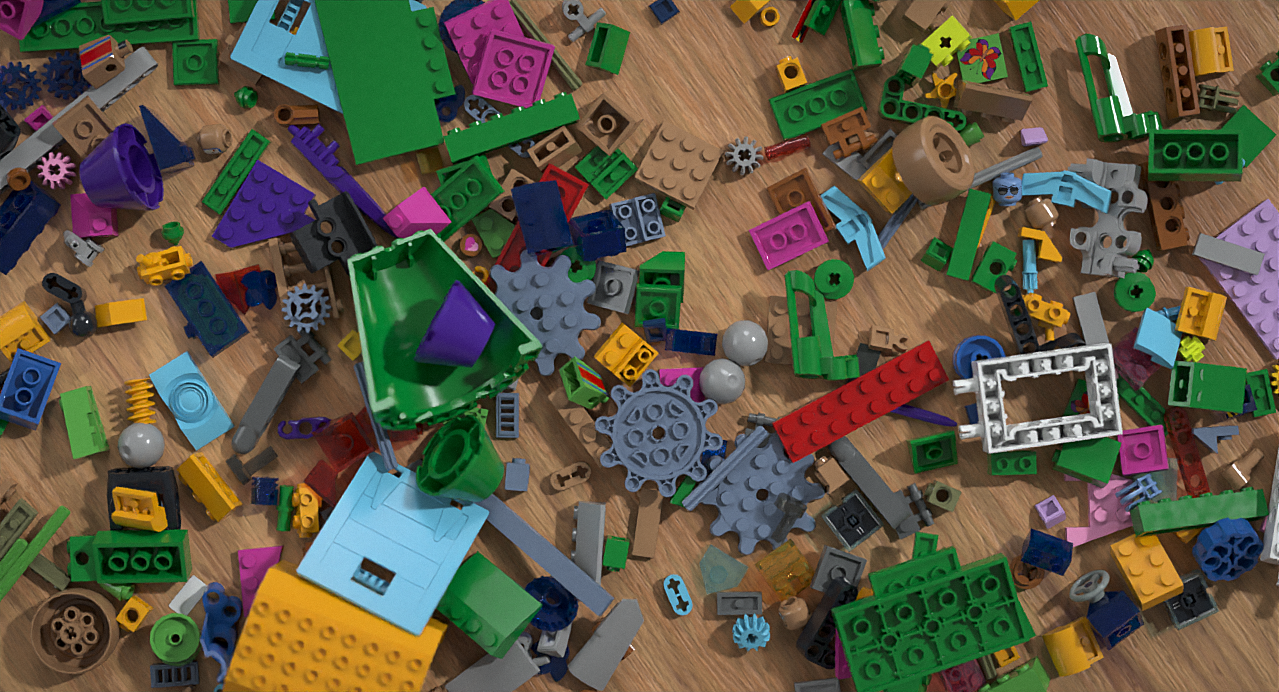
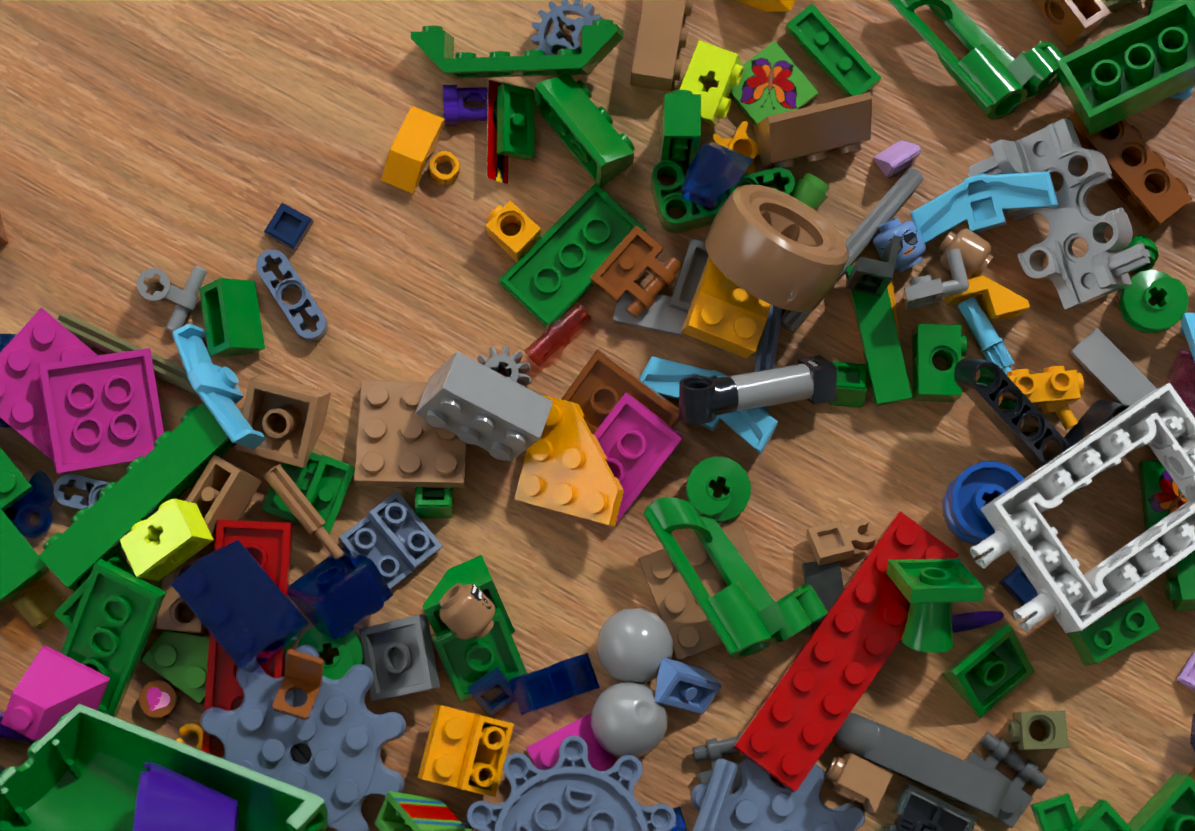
camera: 25 degrees left, 10 degrees down
none -> neon yellow brick [120,499,214,581]
none -> medium azure plate [172,324,266,449]
none -> sand blue beam [256,249,328,342]
none -> medium nougat axle [263,464,344,560]
none -> dark orange bracket [272,649,324,720]
none -> light grey brick [415,351,553,462]
none -> medium nougat head [439,583,495,639]
none -> light orange plate [514,395,624,526]
none -> medium blue slope [655,658,722,715]
none -> piece [679,355,837,424]
none -> clear blue slope [682,142,753,209]
none -> pearl dark grey panel [846,235,901,296]
none -> green plant [886,559,984,653]
none -> light grey plate [902,249,969,311]

